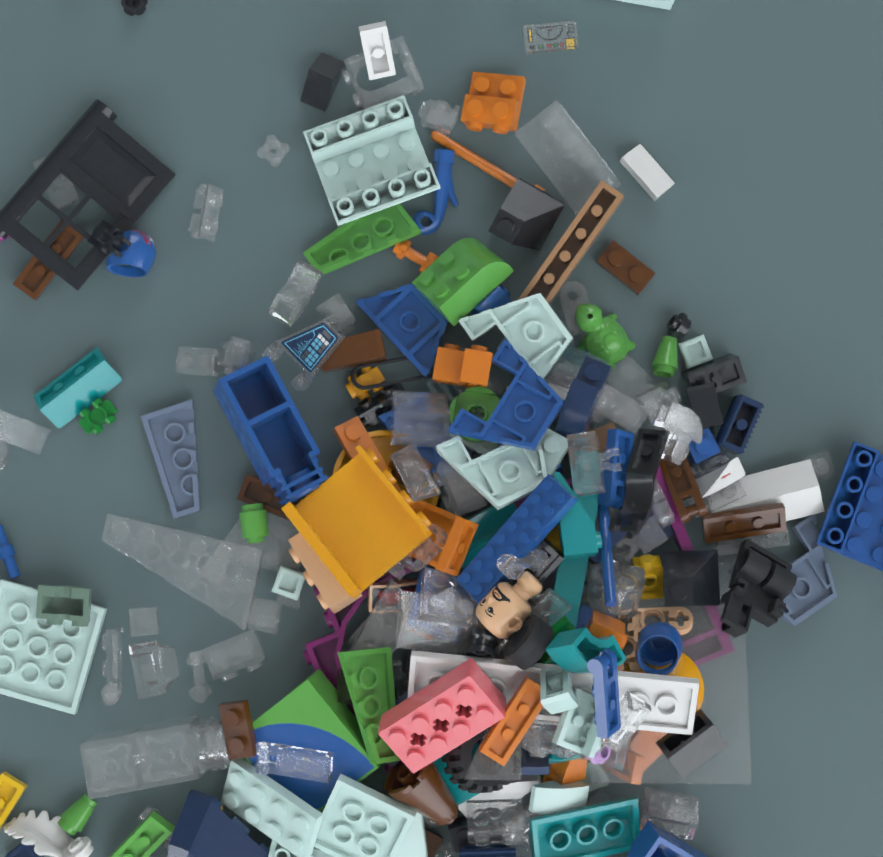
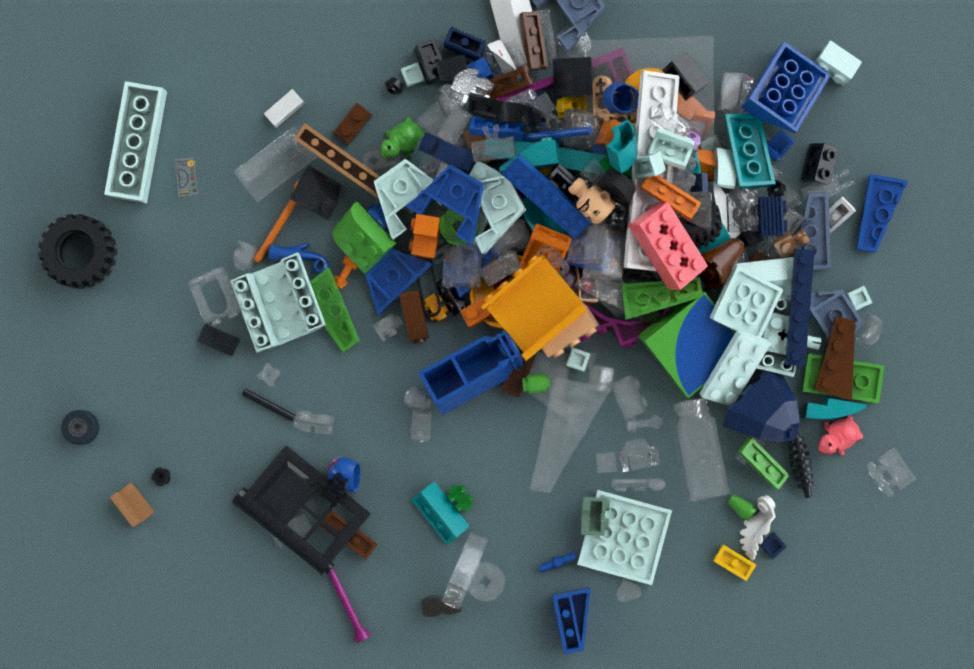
camera: 85 degrees left, 0 degrees up
sand blue wing [141,399,201,519] -> none
reddish brown plate [218,700,259,759] -> none
clear plate [255,742,333,783] -> none
flag [263,319,345,391] -> none
clear brick [268,259,323,327] -> none
white slope [359,21,396,80] -> none
orange plate [461,72,526,134] -> none
clear bar [497,549,549,580] -> none
plate [587,649,621,739] -> none
bright green cone [651,336,678,378] -> none
black plate [720,539,797,638] -> none
none -> black bar [242,388,296,422]

